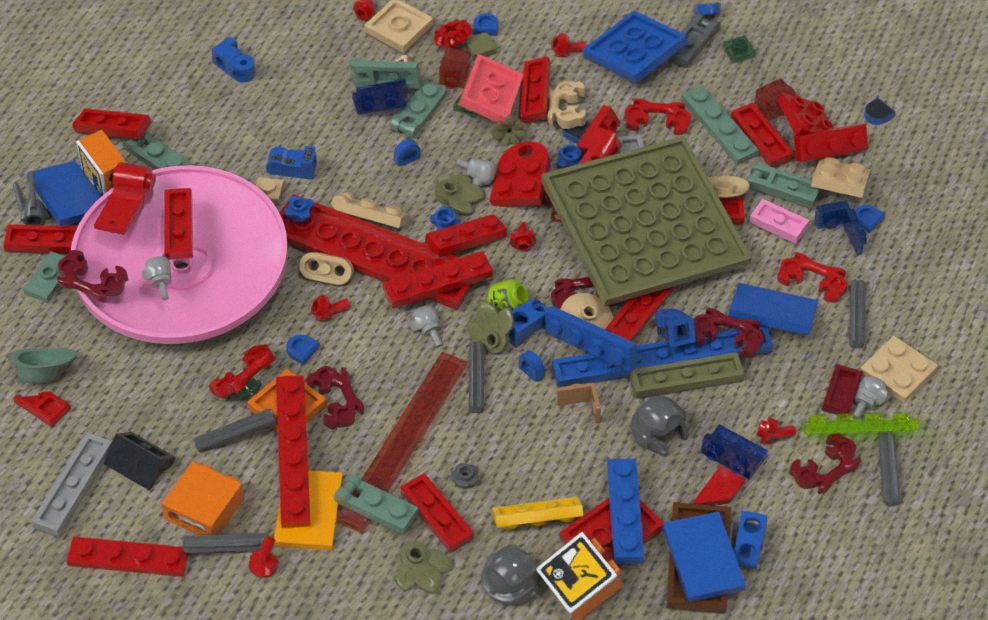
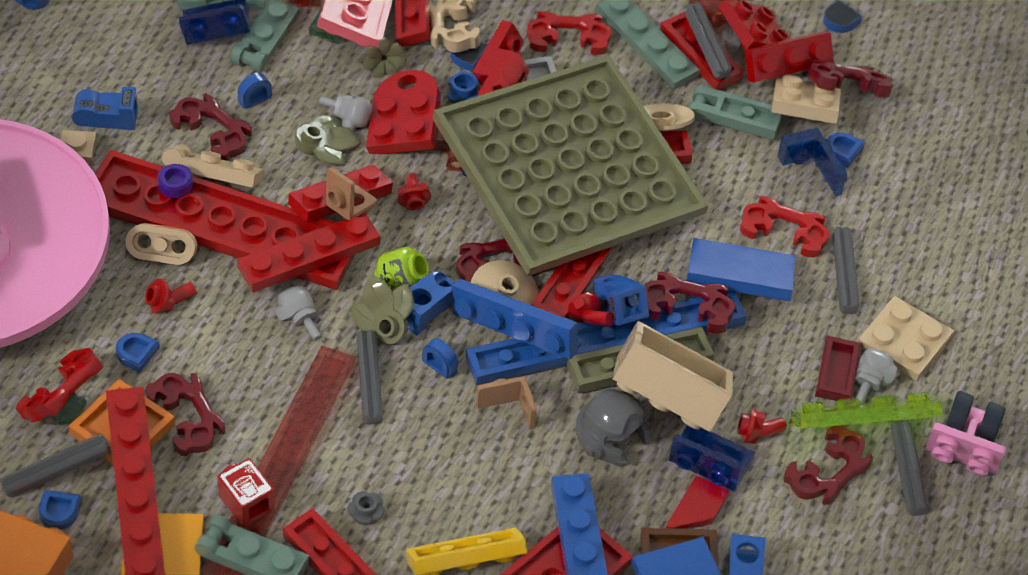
camera: 10 degrees left, 0 degrees up
blue plate [284,196,314,222] -> none
blue plate [430,207,461,230] -> none
bright pink plate [749,199,809,244] -> none
none -> blue tile [39,490,82,530]
none -> dark purple tile [158,164,193,198]
none -> dark red helmet [169,93,252,161]
none -> red brick [217,458,275,528]
none -> medium nougat bracket [326,167,377,220]
none -> red plate [567,293,614,326]
none -> tan piece [613,321,733,432]
none -> dark grey axle [685,2,732,80]
none -> dark red helmet [808,59,893,98]
none -> bright pink plate [925,391,1006,476]

